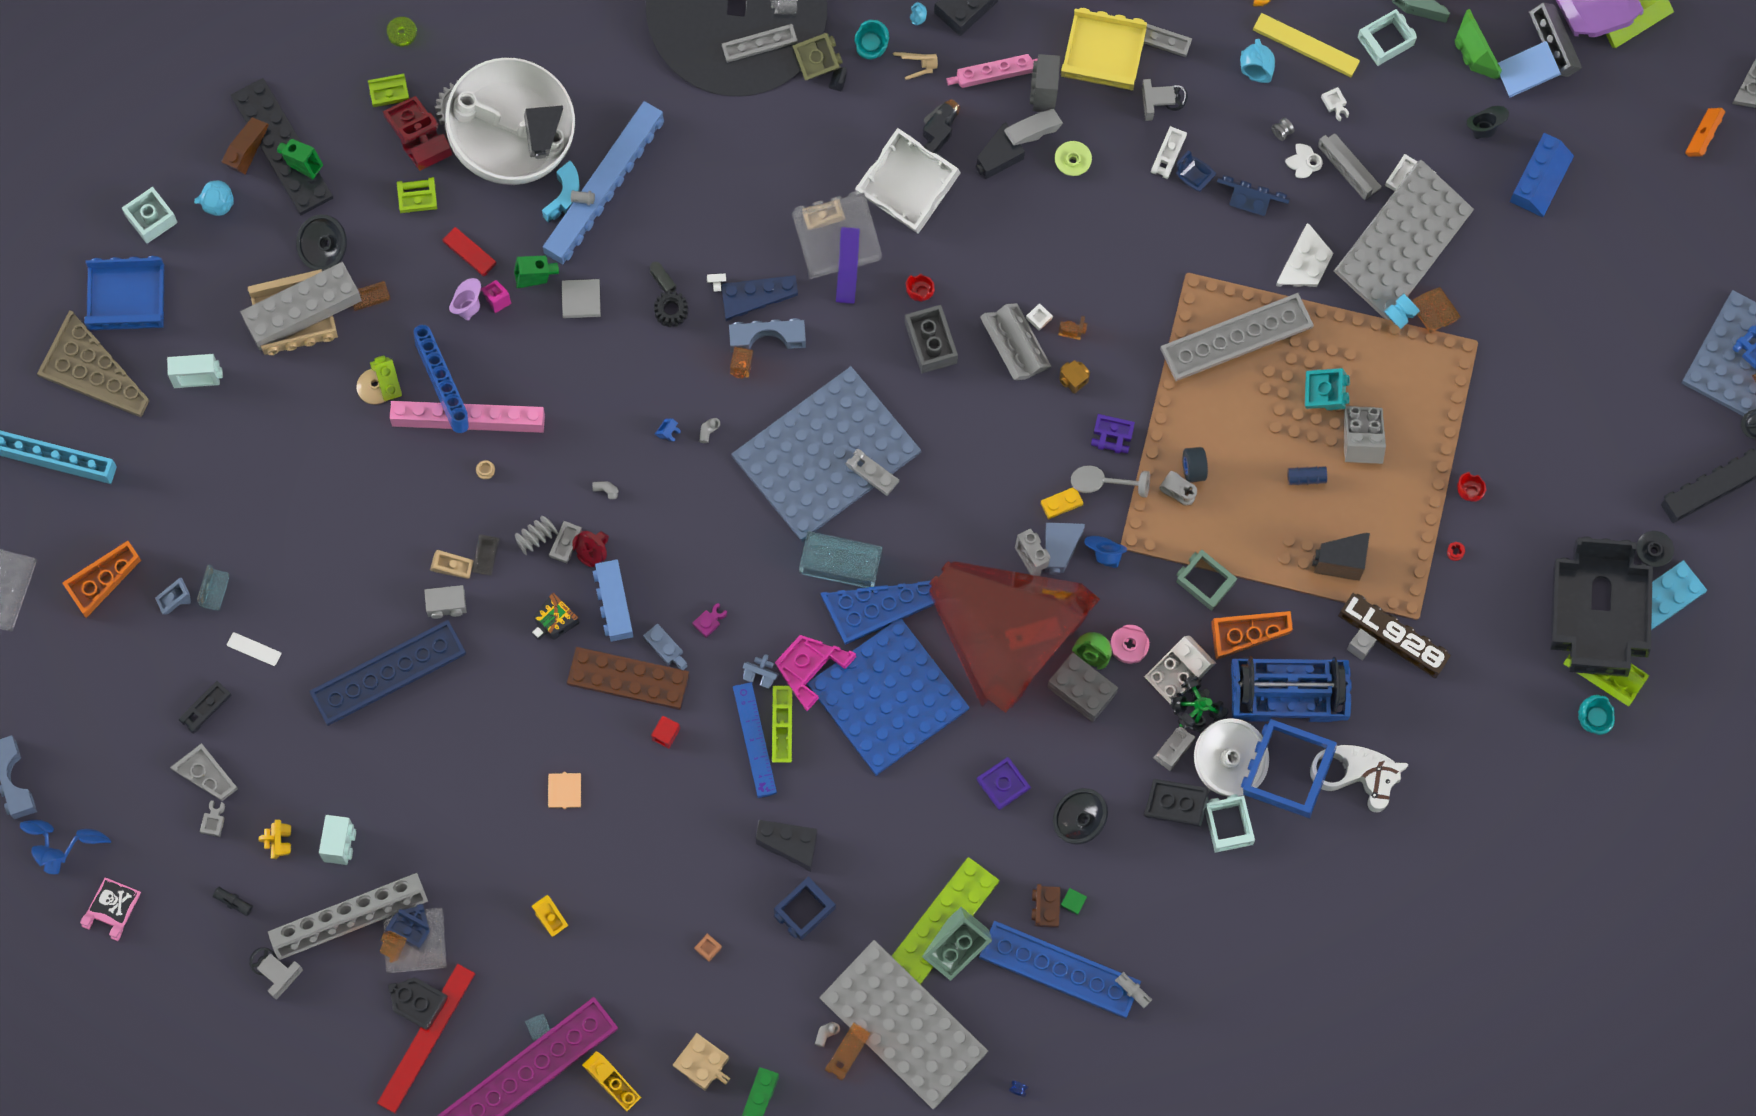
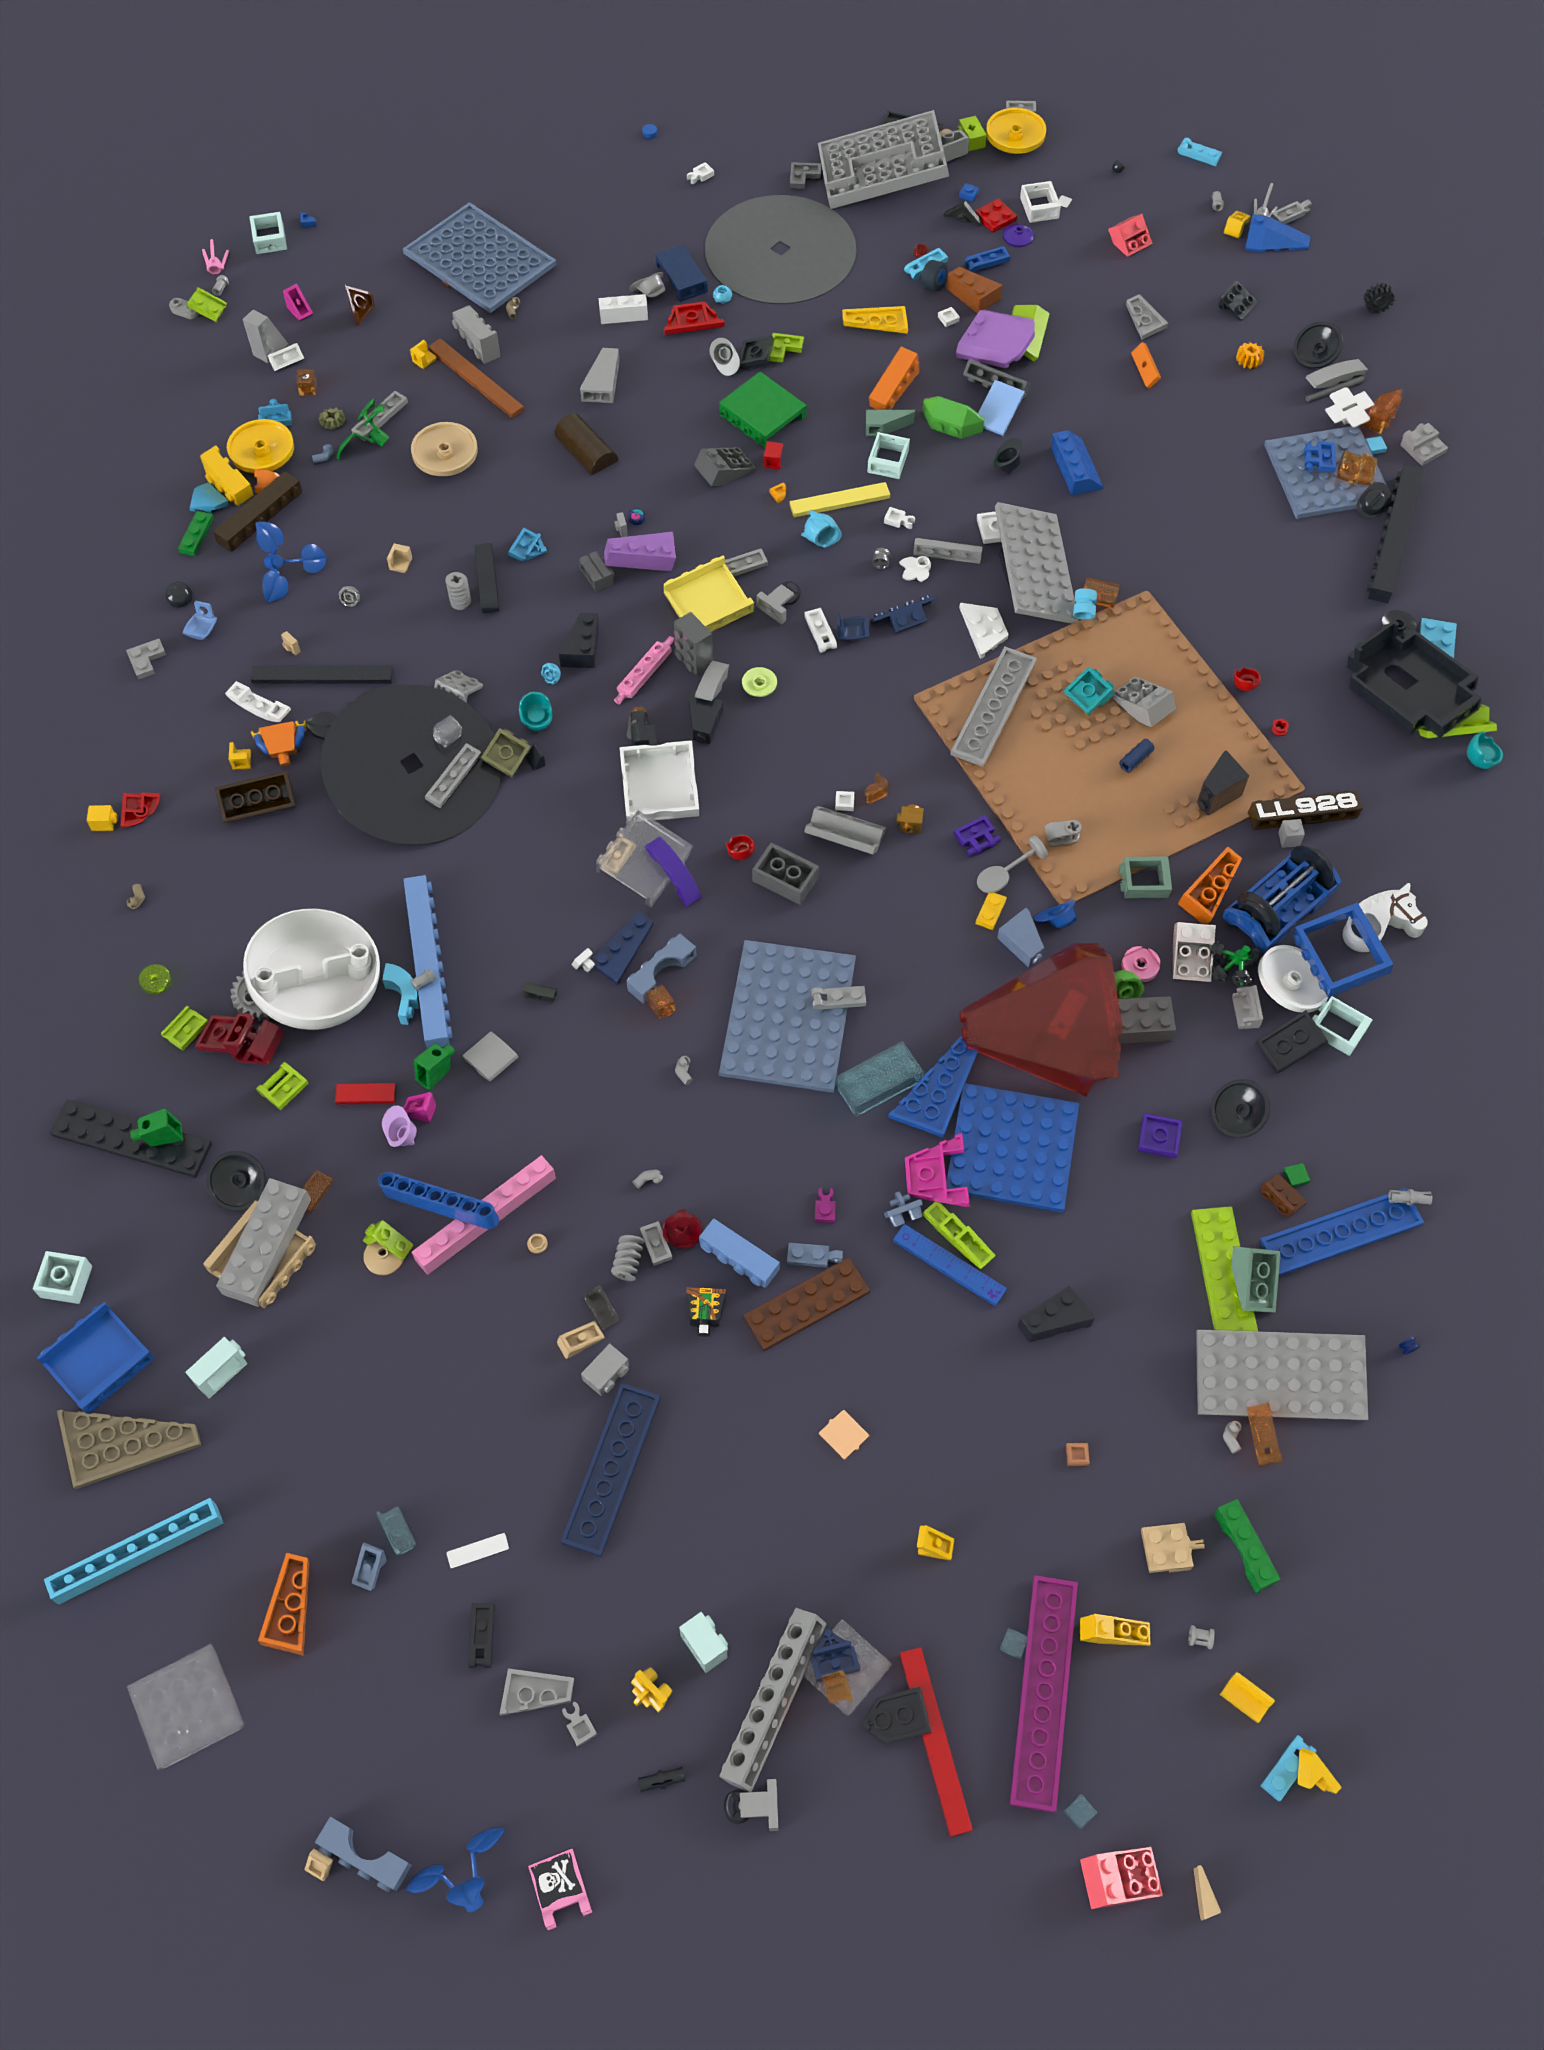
camera: 40 degrees left, 10 degrees down
medium azure helmet [194,180,234,216] -> none
reddish brown slope [222,117,269,175] -> none
black slope [524,105,563,159] -> none
red panel [651,716,680,749] -> none
black tyre [654,290,688,327] -> none
blue tile [655,419,681,442] -> none
dark blue window [774,876,836,940] -> none
tan plant [893,52,938,80] -> none
light grey plate [1015,528,1050,580] -> none
black wheel [1182,447,1208,482] -> none

